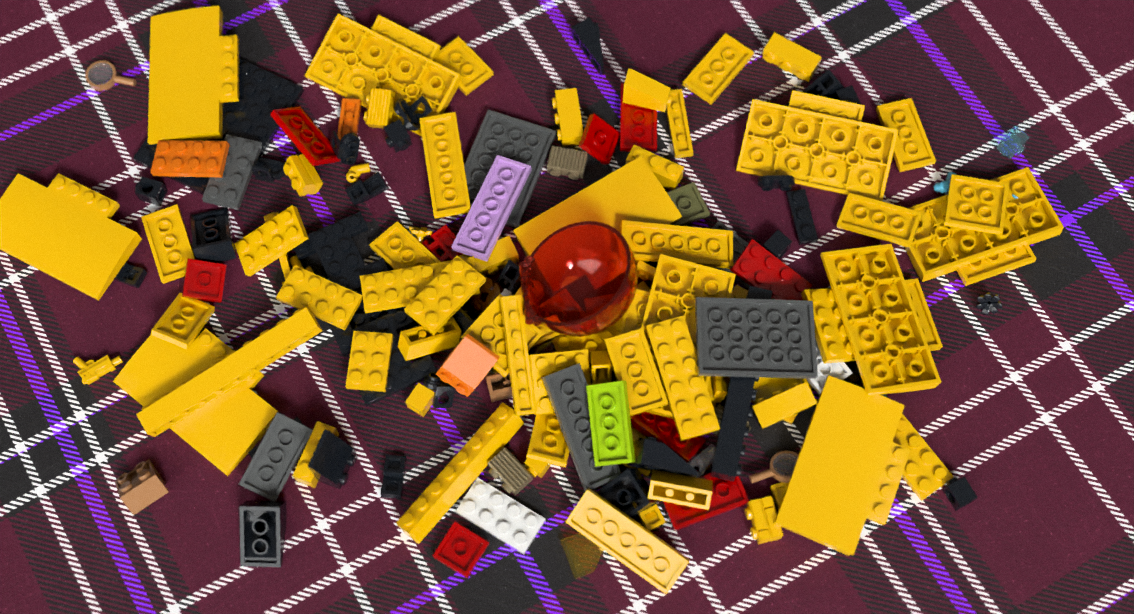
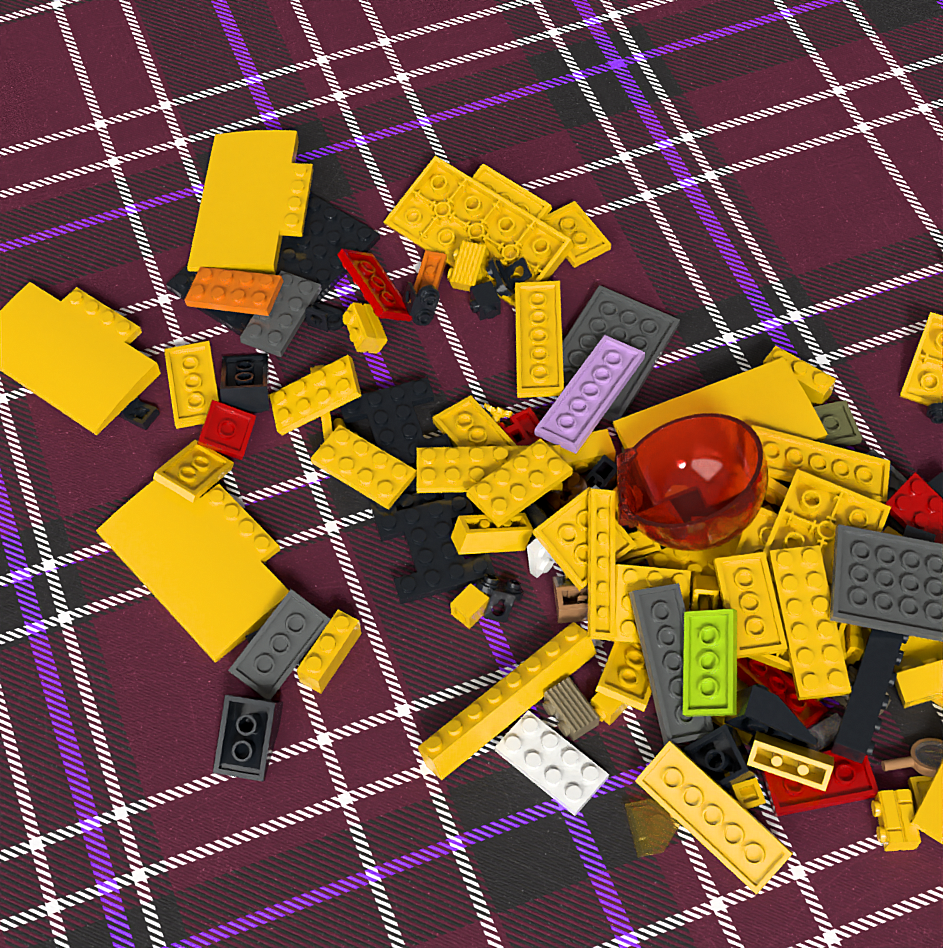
camera: 10 degrees right, 10 degrees down
yellow piece [73,355,123,385] -> none
piece [85,61,137,91] -> none
medium nougat slope [115,459,169,515] -> none
black brick [135,176,168,206] -> none
yellow brick [136,307,323,437] -> none
black slope [308,429,357,489] -> none
black slope [345,172,389,205] -> none
yellow plate [345,331,393,392] -> none
yellow arm [346,163,370,183] -> none
black slope [380,455,406,499] -> none
red plate [433,521,489,579] -> none
slope [436,334,500,397] -> none
dark tan brick [547,146,588,180] -> none
yellow brick [552,88,583,147] -> none
black slope [571,17,604,75] -> none
red plate [579,114,620,165] -> none
red plate [620,83,657,152] -> none
yellow slope [623,68,673,112] -> none
yellow plate [666,89,693,158] -> none
yellow plate [682,33,754,105] -> none

